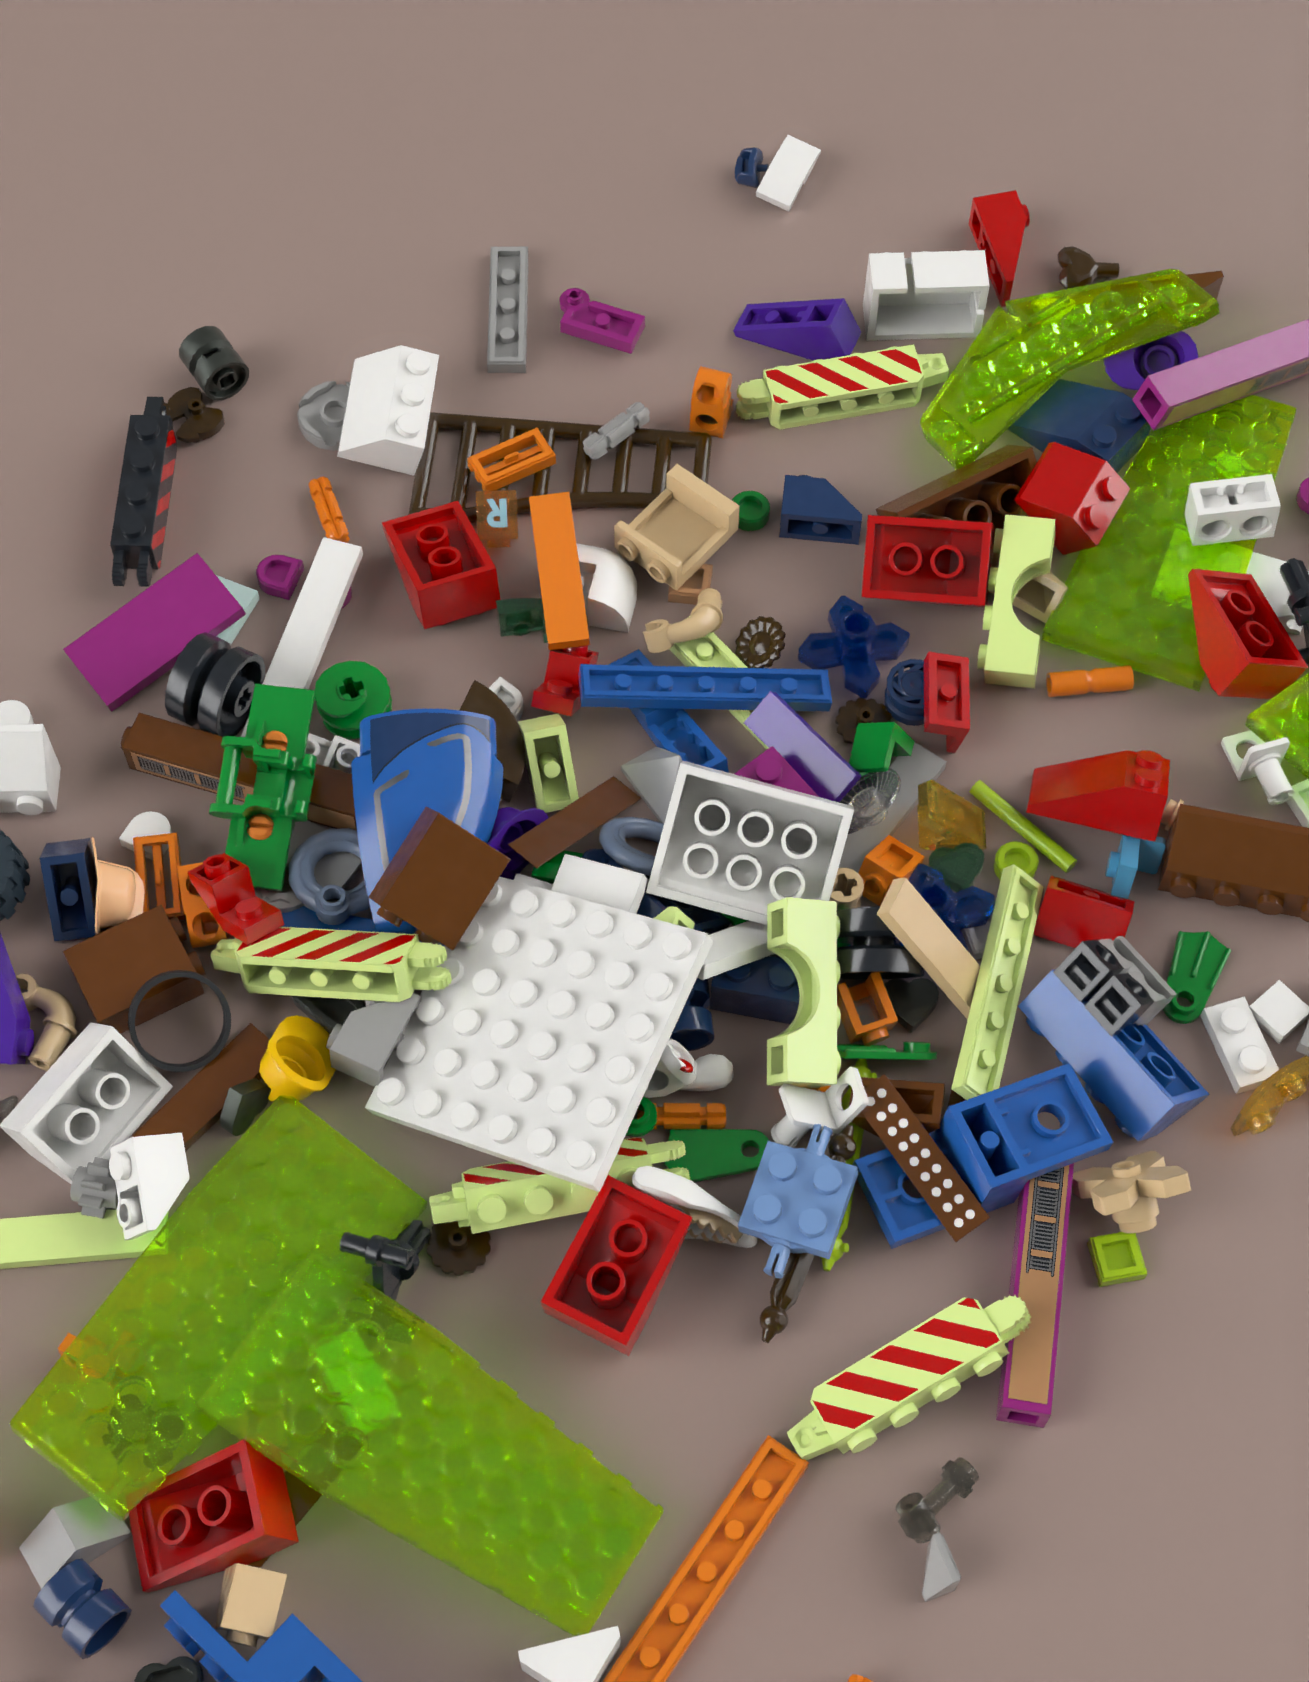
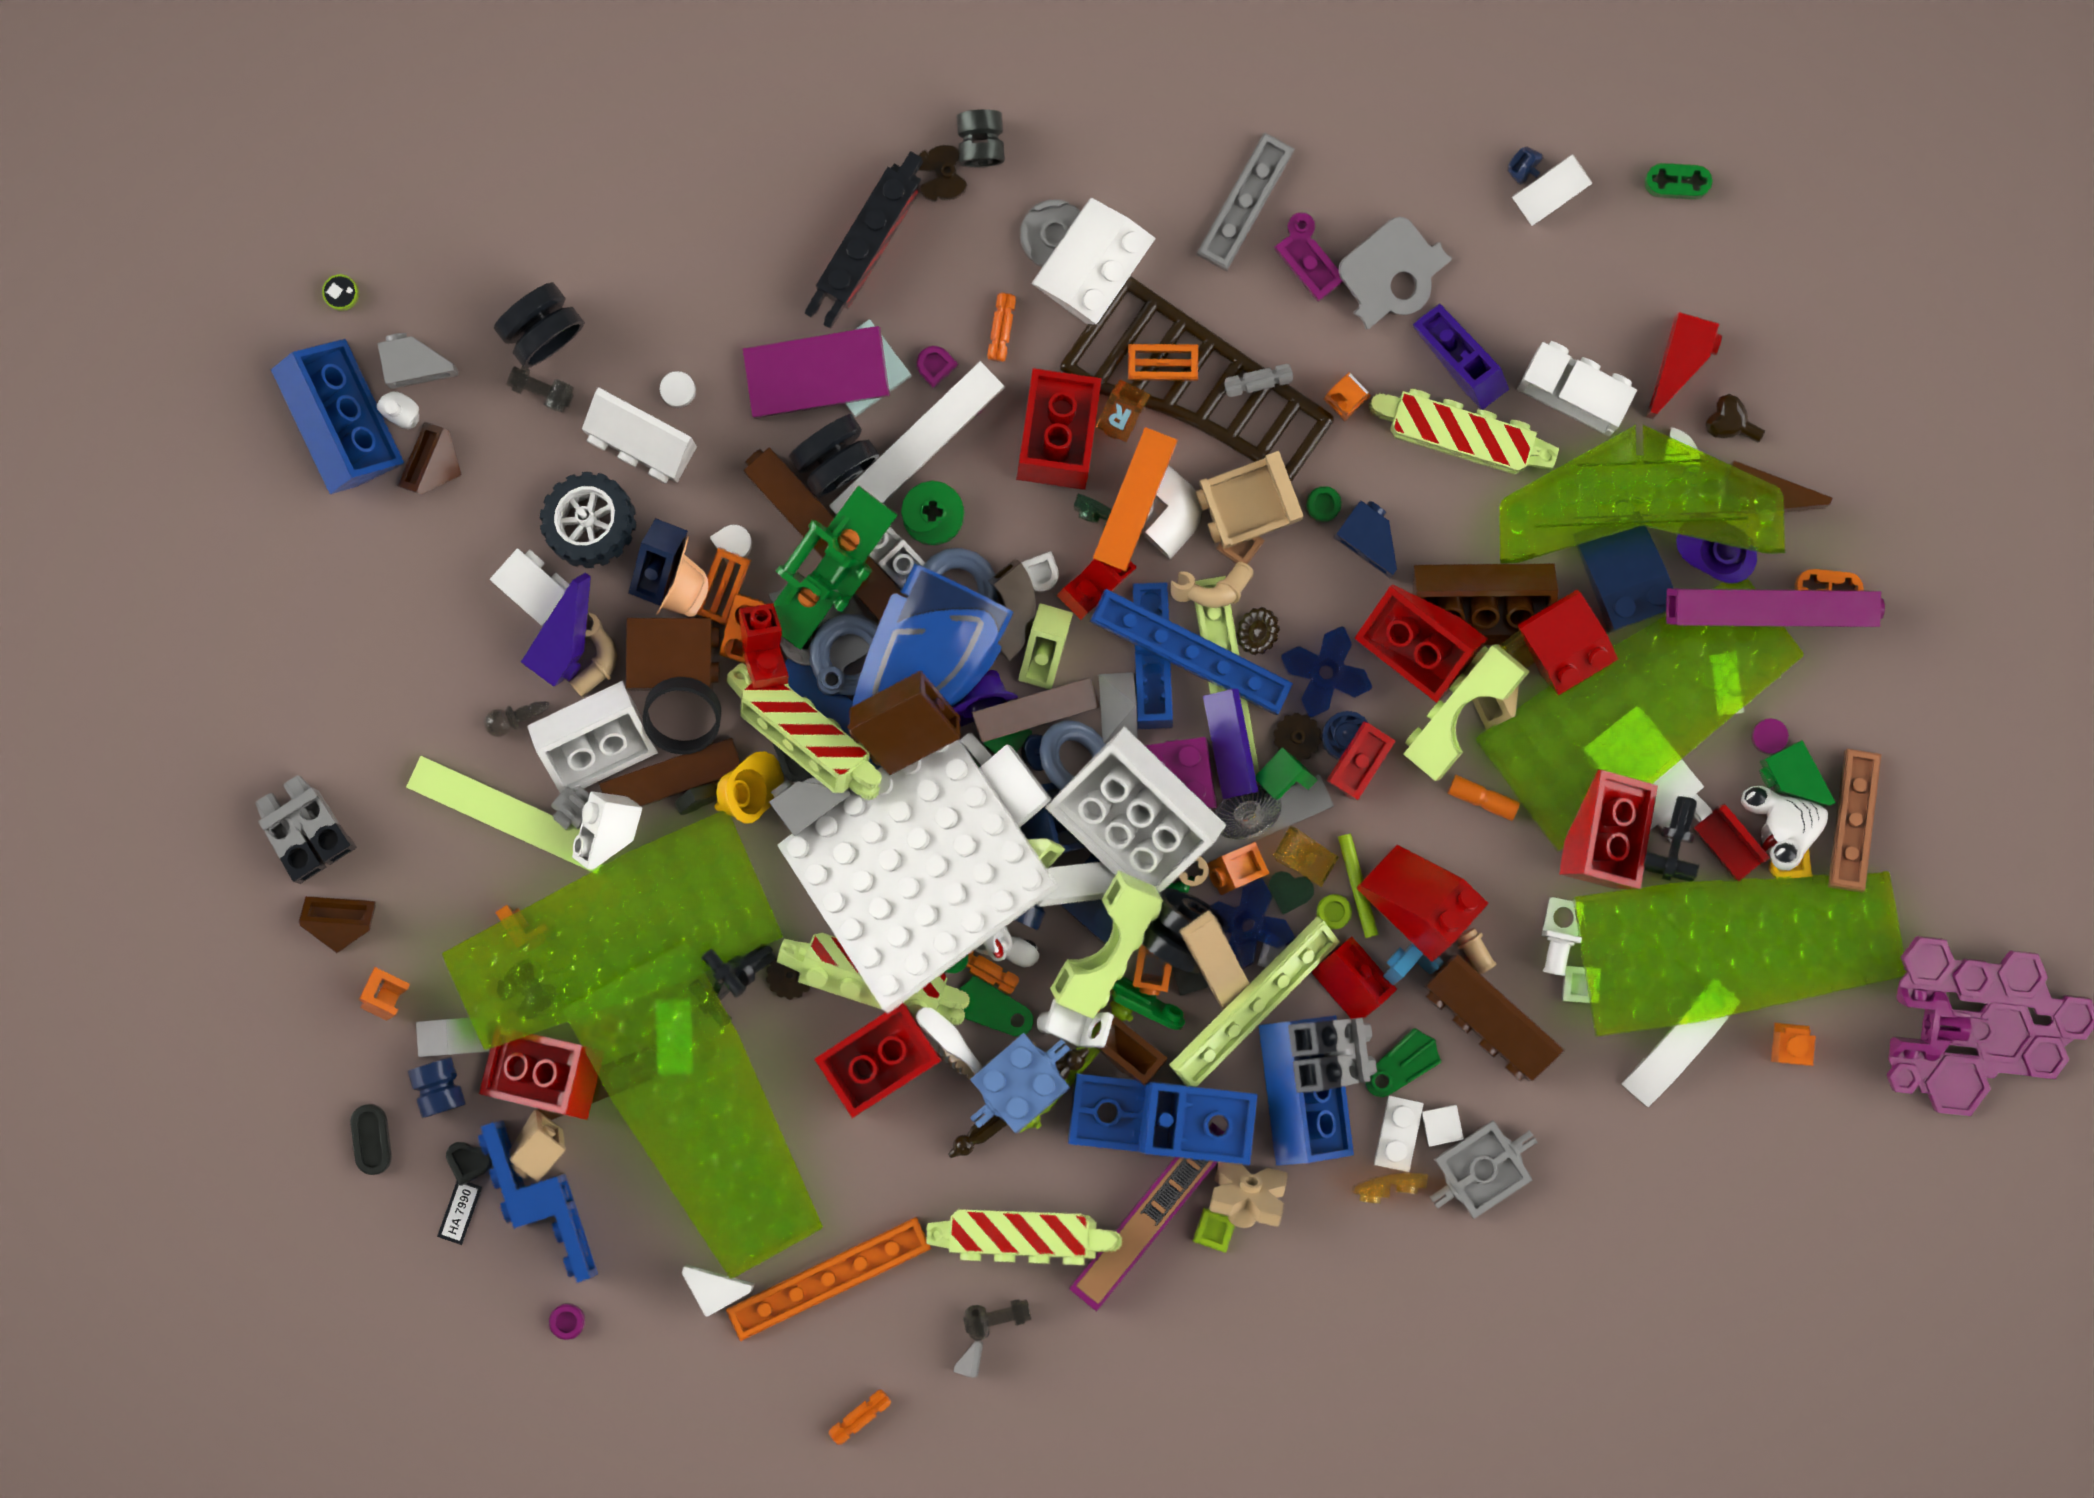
camera: 35 degrees right, 25 degrees up
reddish brown sticker [851,1074,990,1242] -> none
white brick [1184,474,1281,546] -> none
none -> light grey piece [1338,217,1452,329]
none -> green beam [1644,163,1713,199]

